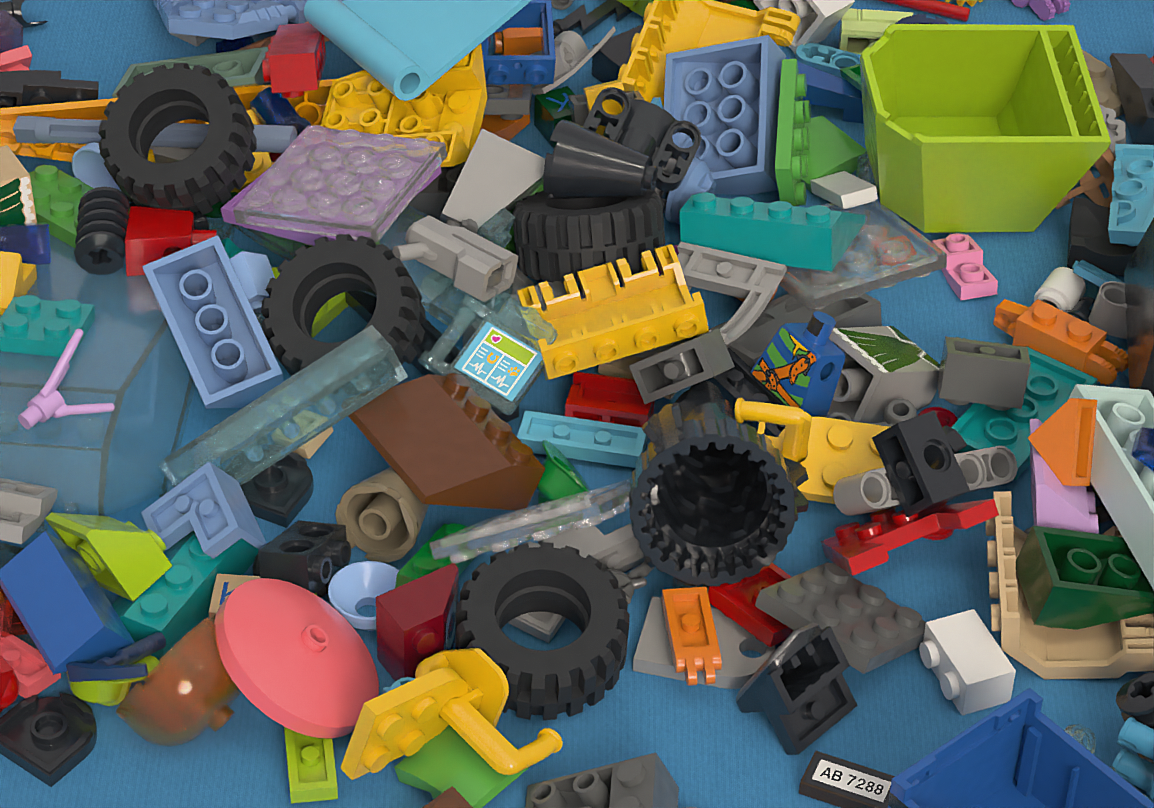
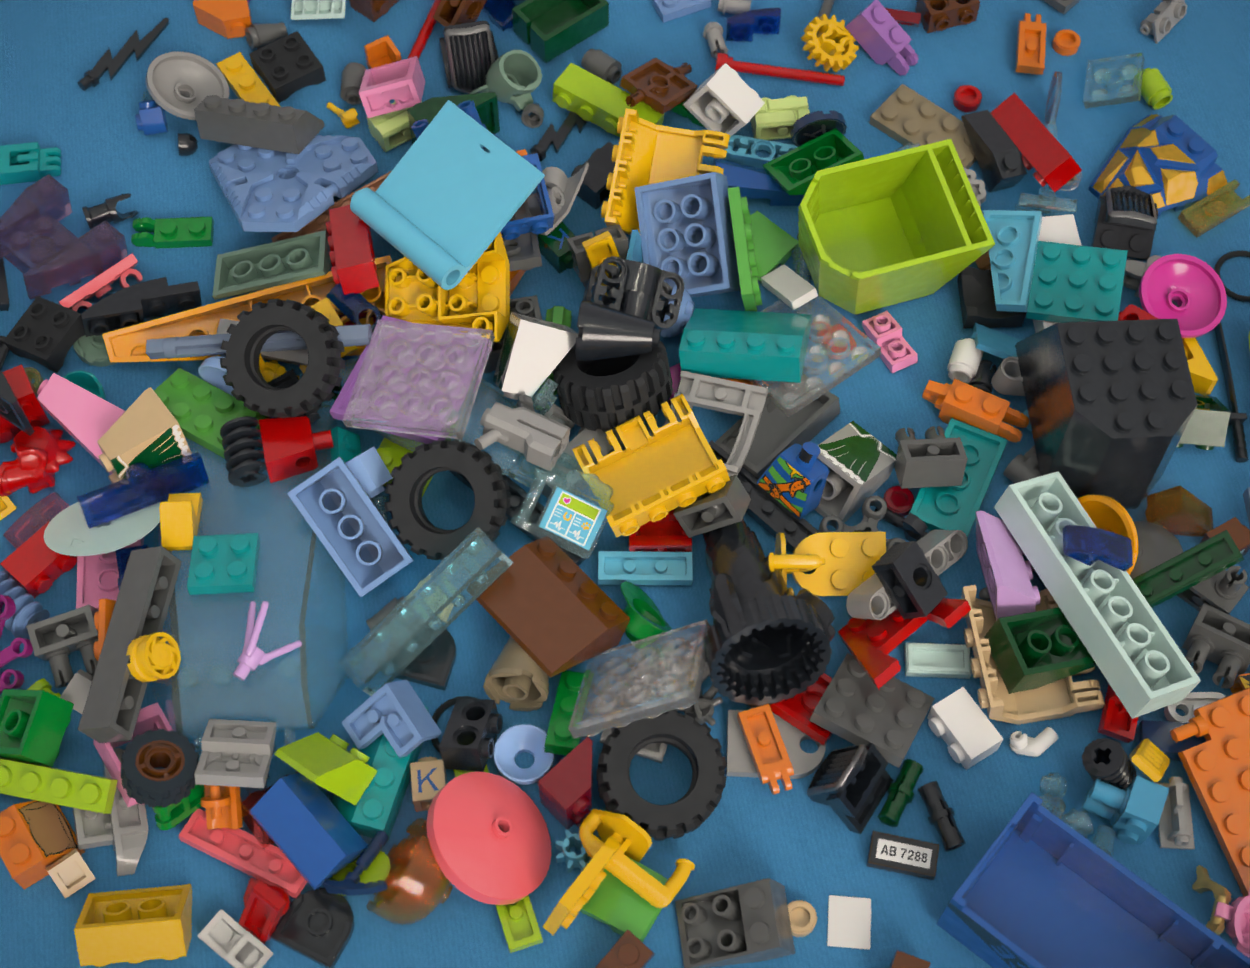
camera: 10 degrees left, 20 degrees up
orange slope [1027,398,1097,486] -> none
none -> green hinge [131,217,214,249]
none -> dark green pin [878,759,924,827]
none -> light aqua tile [904,642,971,679]
none -> black pin [918,781,966,852]
none -> red tile [953,85,982,112]
none -> white arm [1010,727,1059,757]

